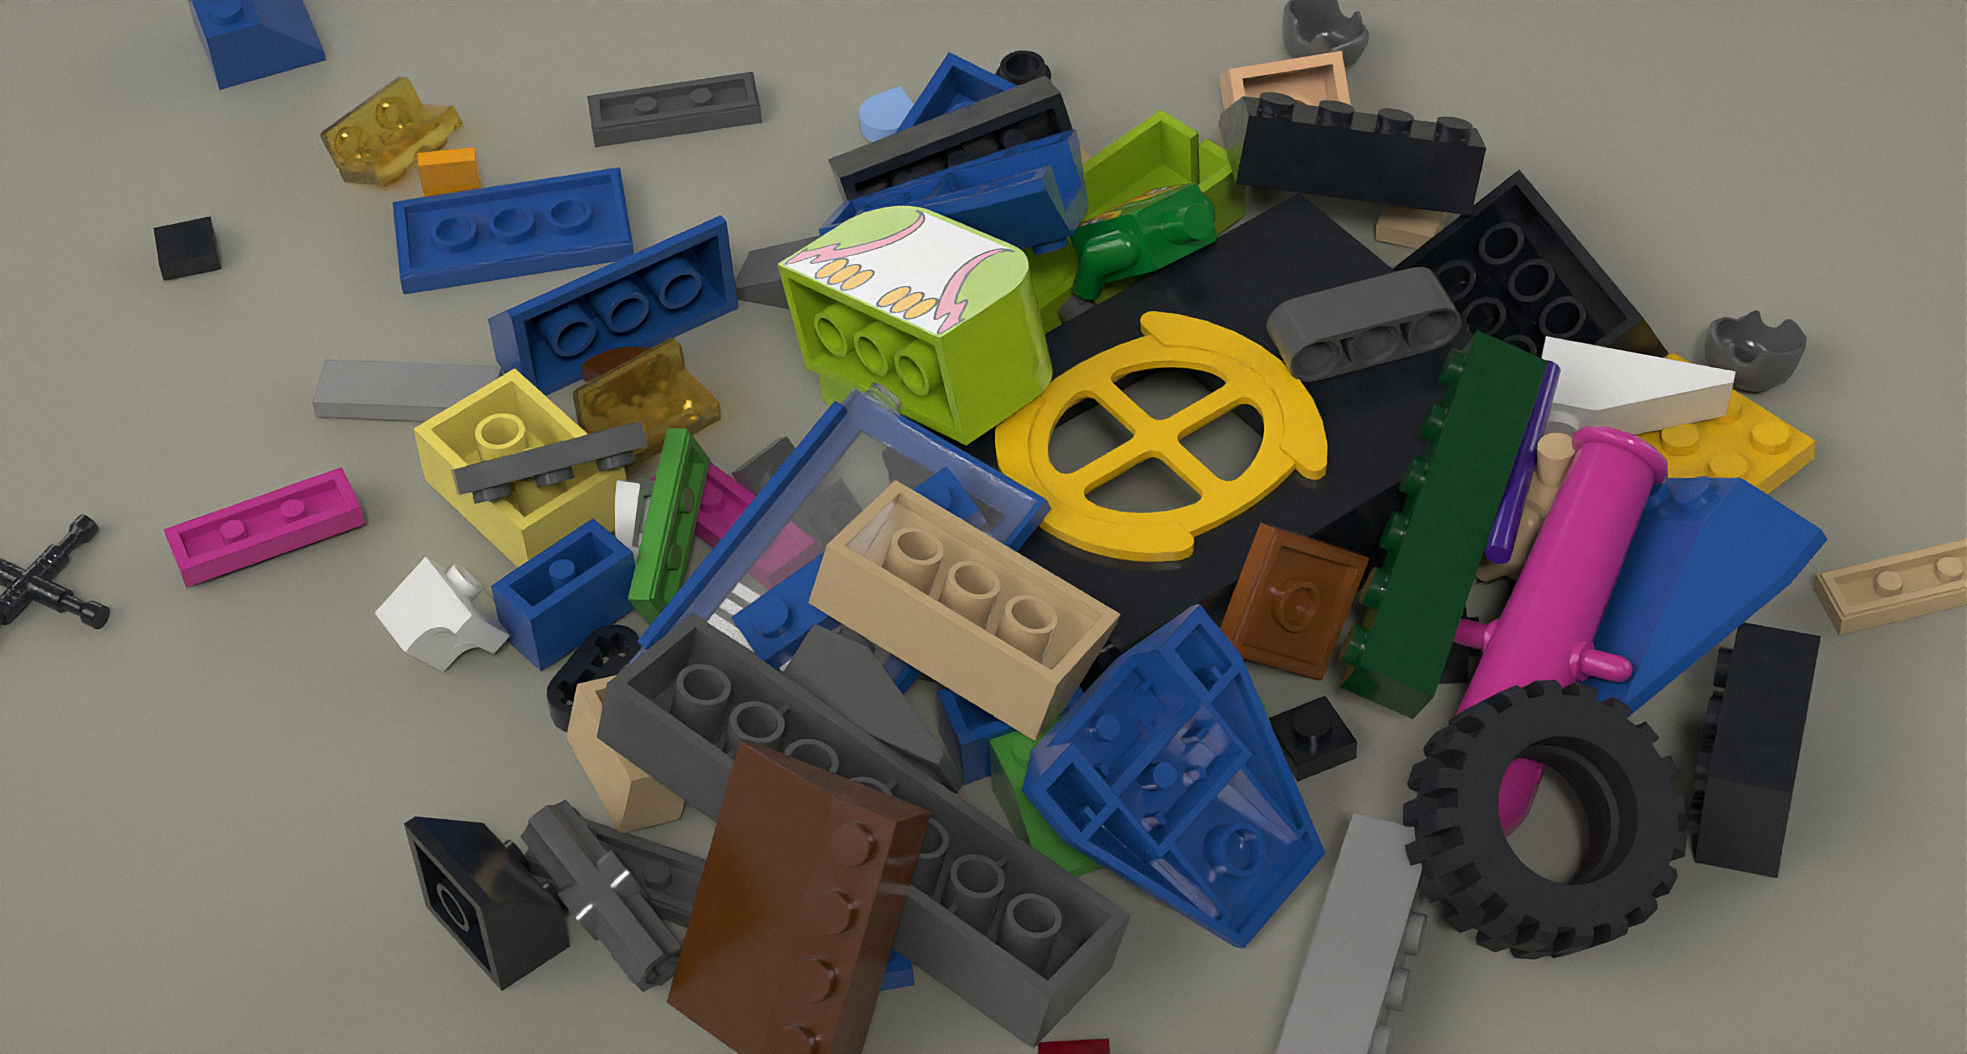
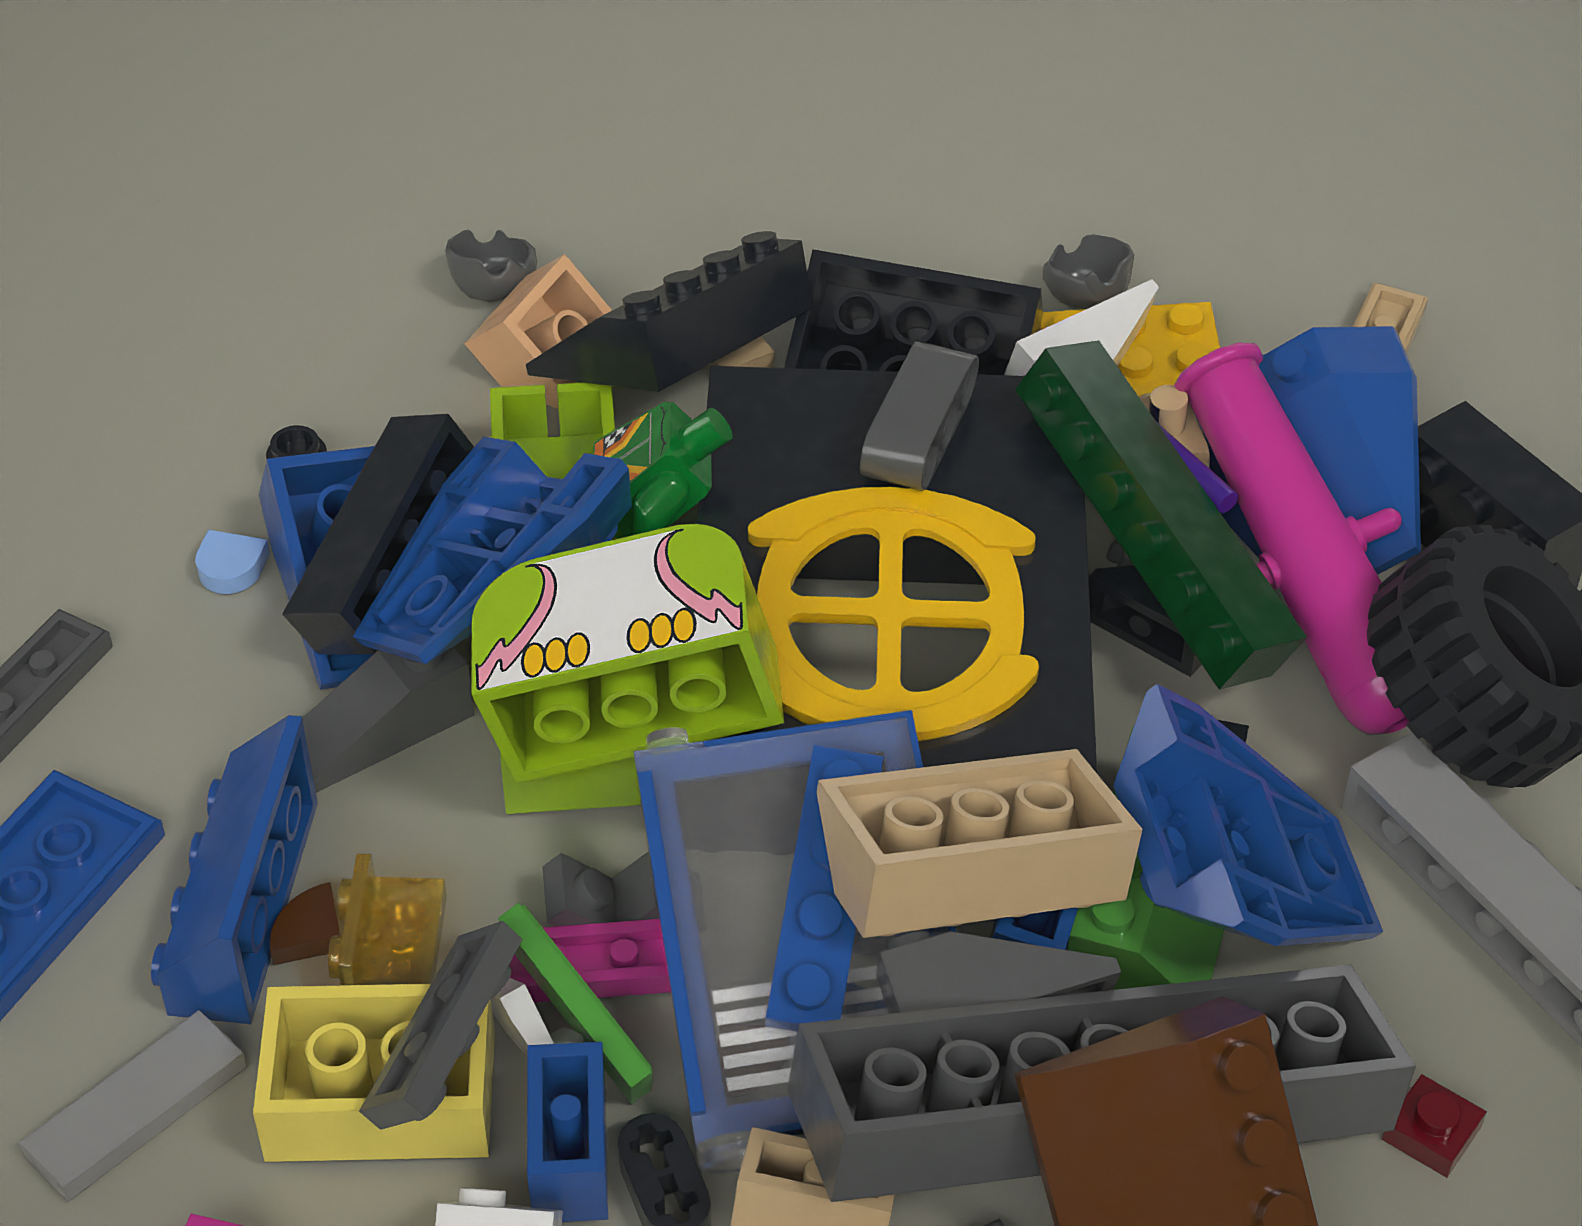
camera: 55 degrees left, 0 degrees up
dark orange tile [1220,522,1370,680] -> none

